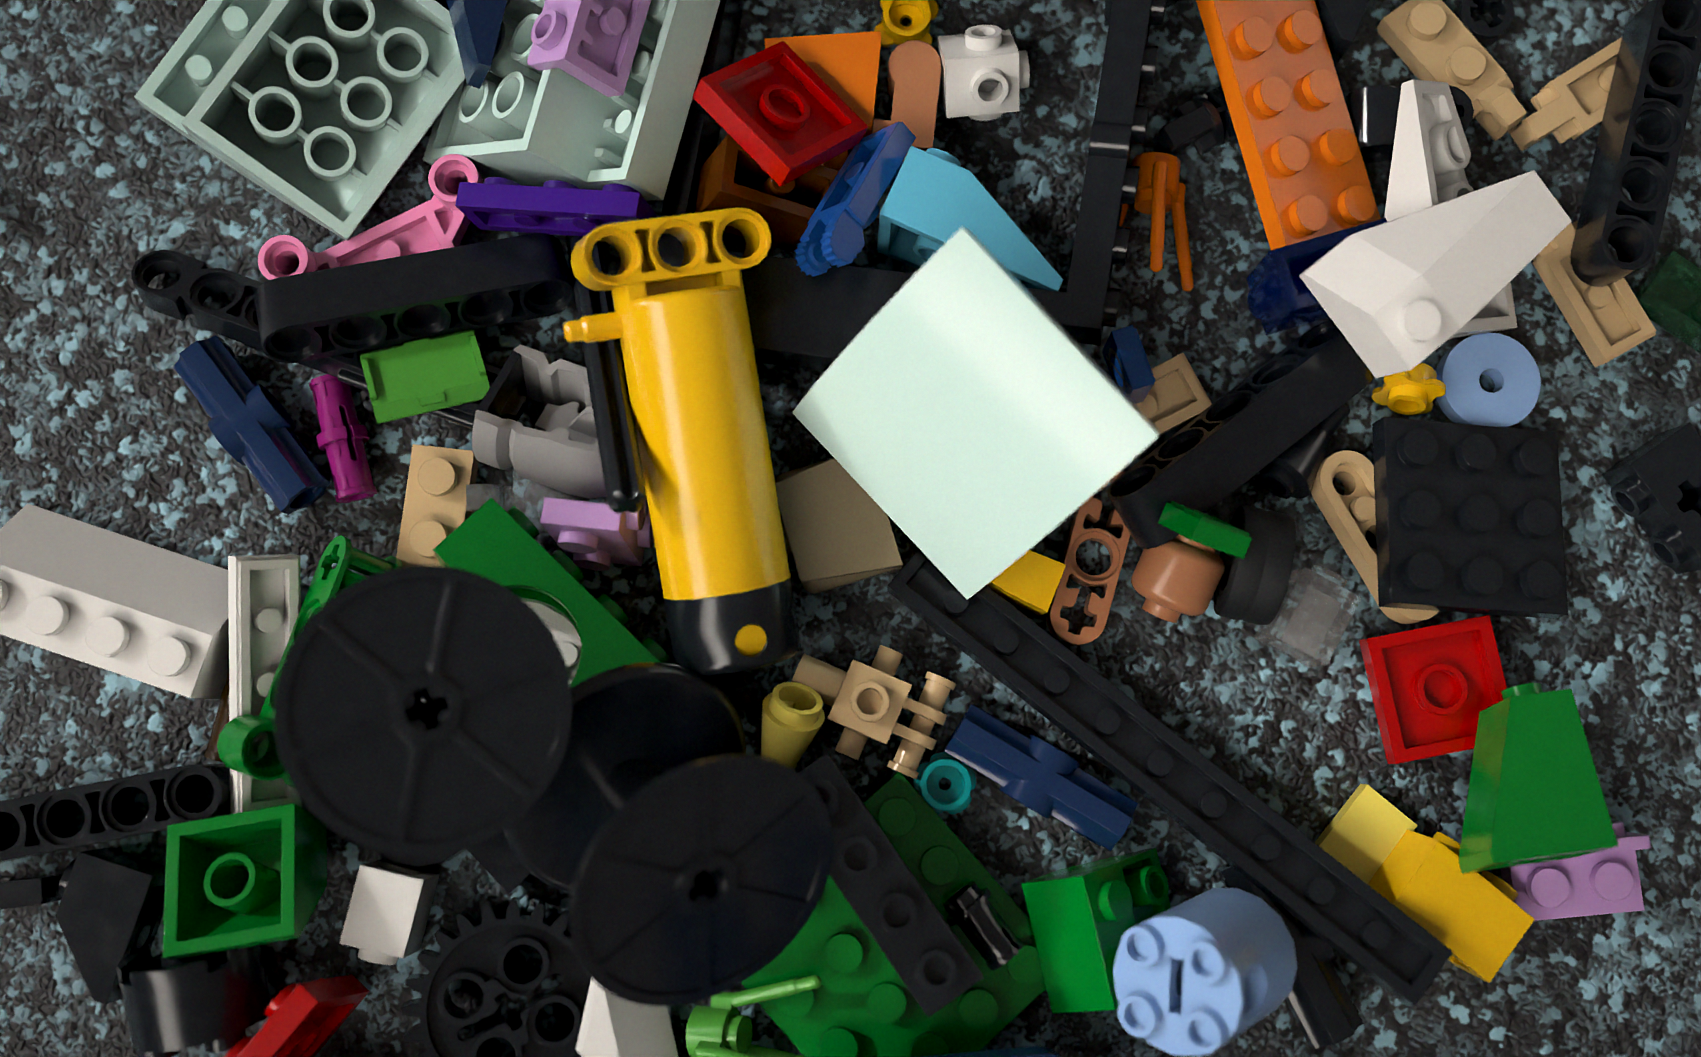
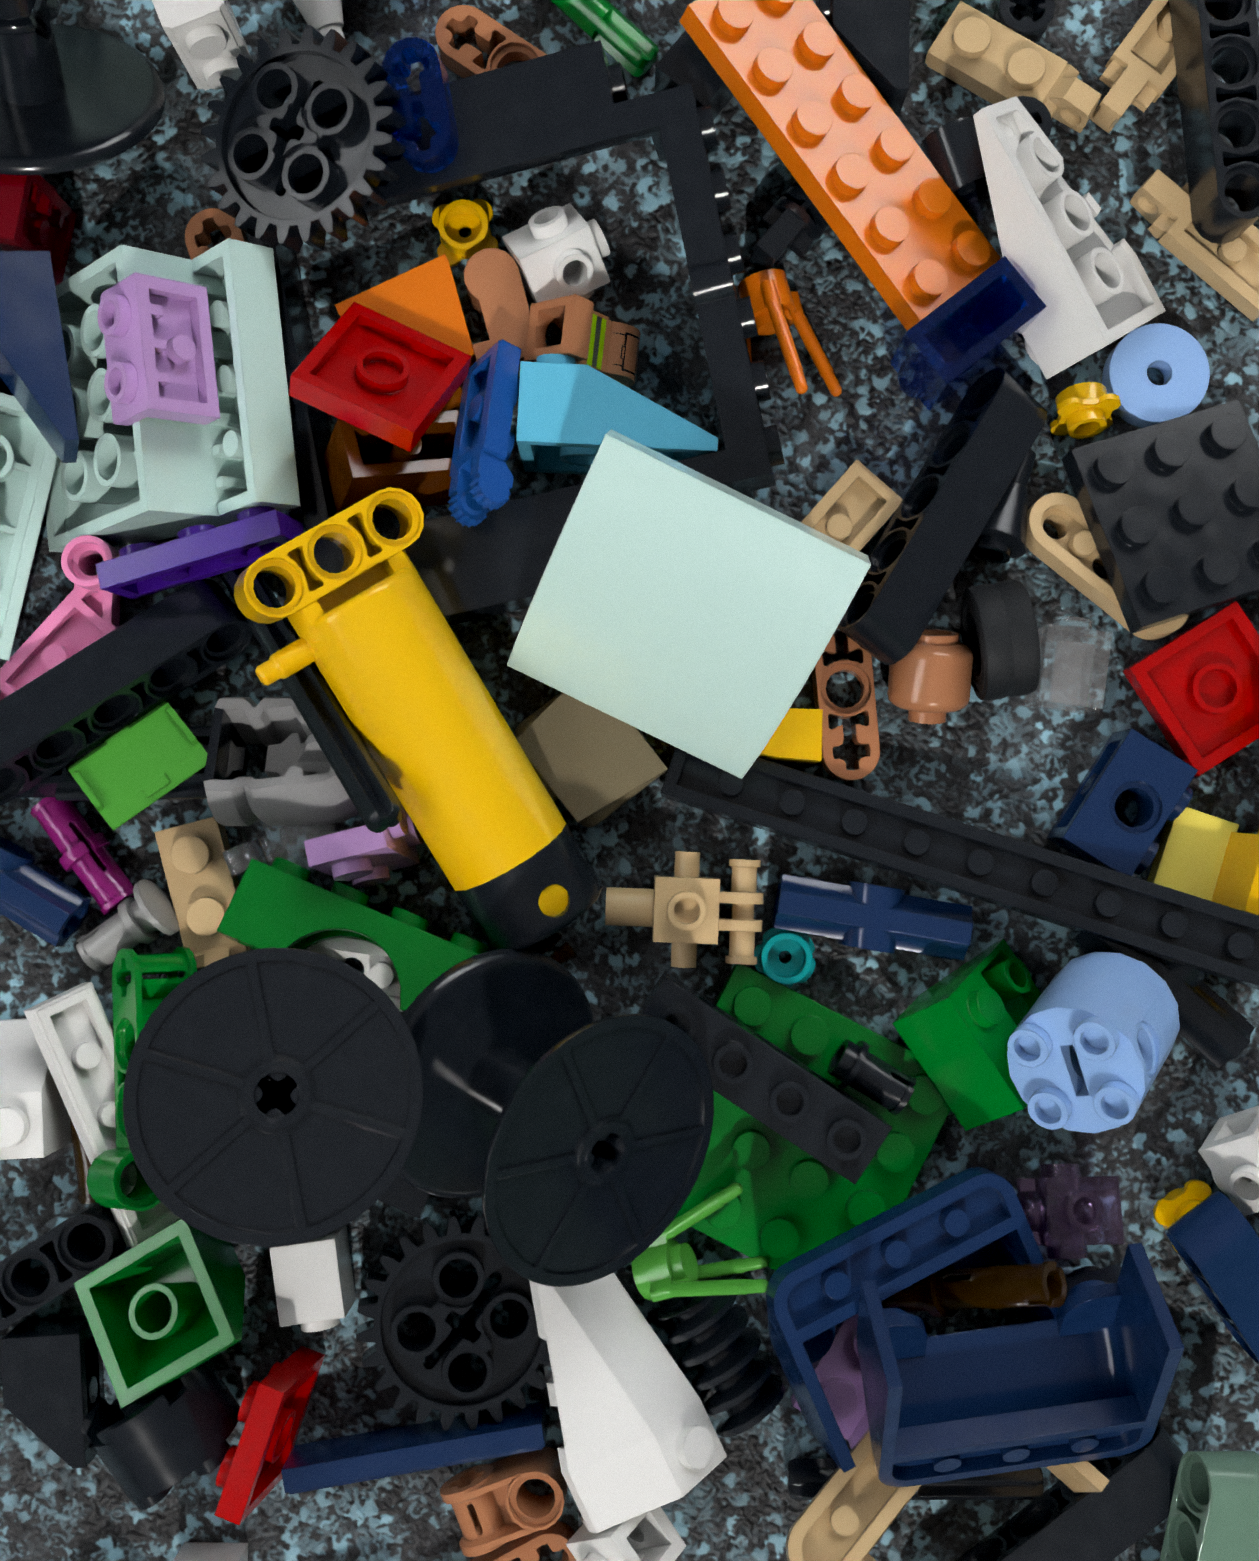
camera: 20 degrees left, 5 degrees up
light yellow cone [760,682,825,770] -> none
blue tile [1102,325,1155,404] -> none
green tile [1158,501,1252,559] -> none
white wedge [1299,170,1572,378] -> none
none -> light grey pin [76,879,180,972]
none -> nougat leg [524,294,641,387]
none -> dark blue brick [1046,728,1198,876]

